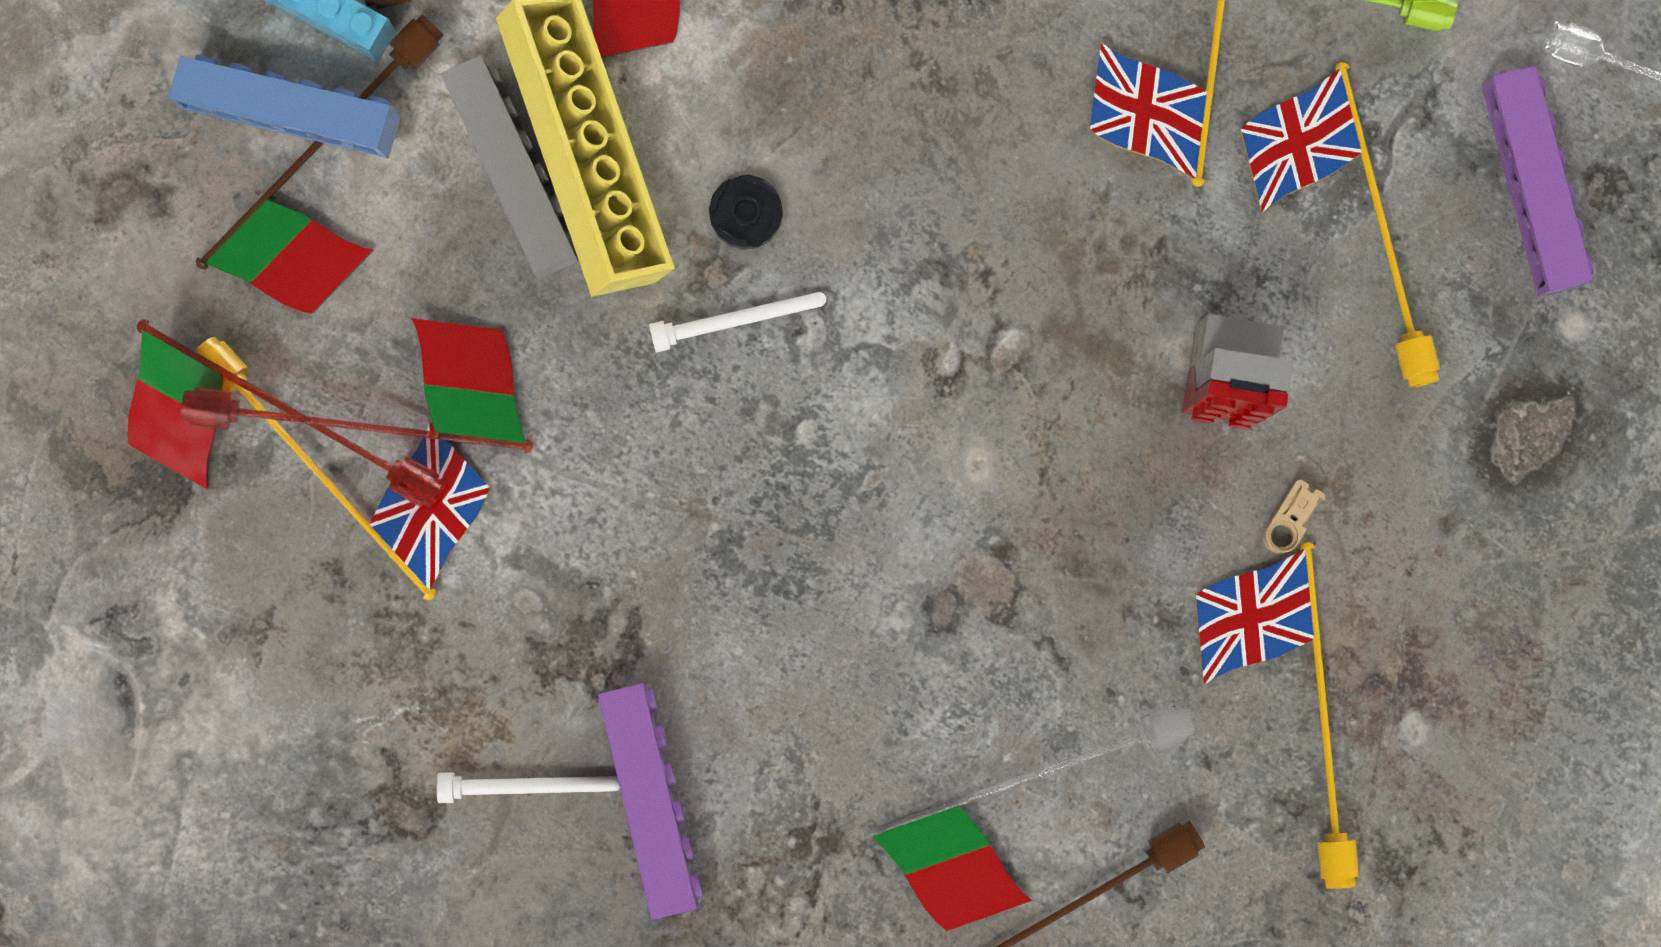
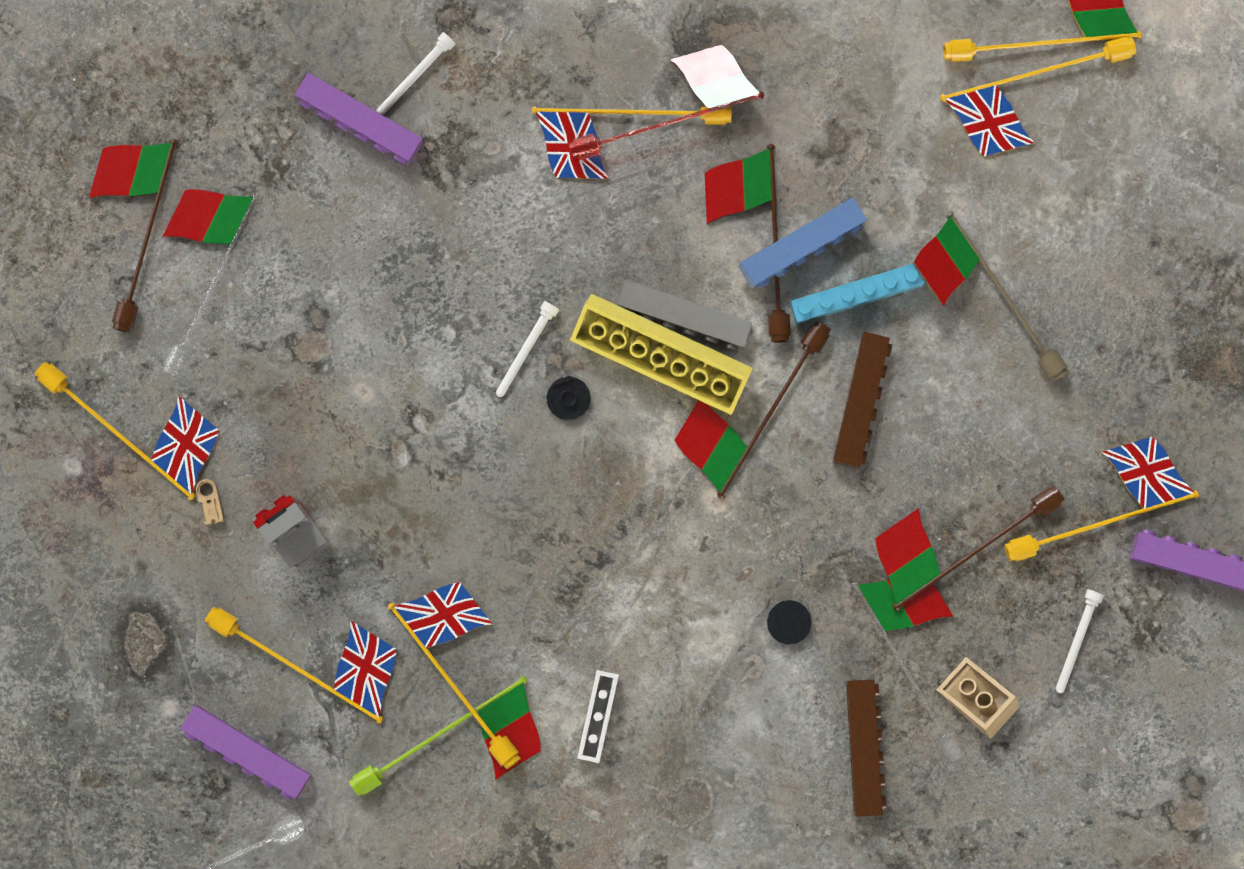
camera: 140 degrees right, 0 degrees up
flag [181,318,533,454] -> none

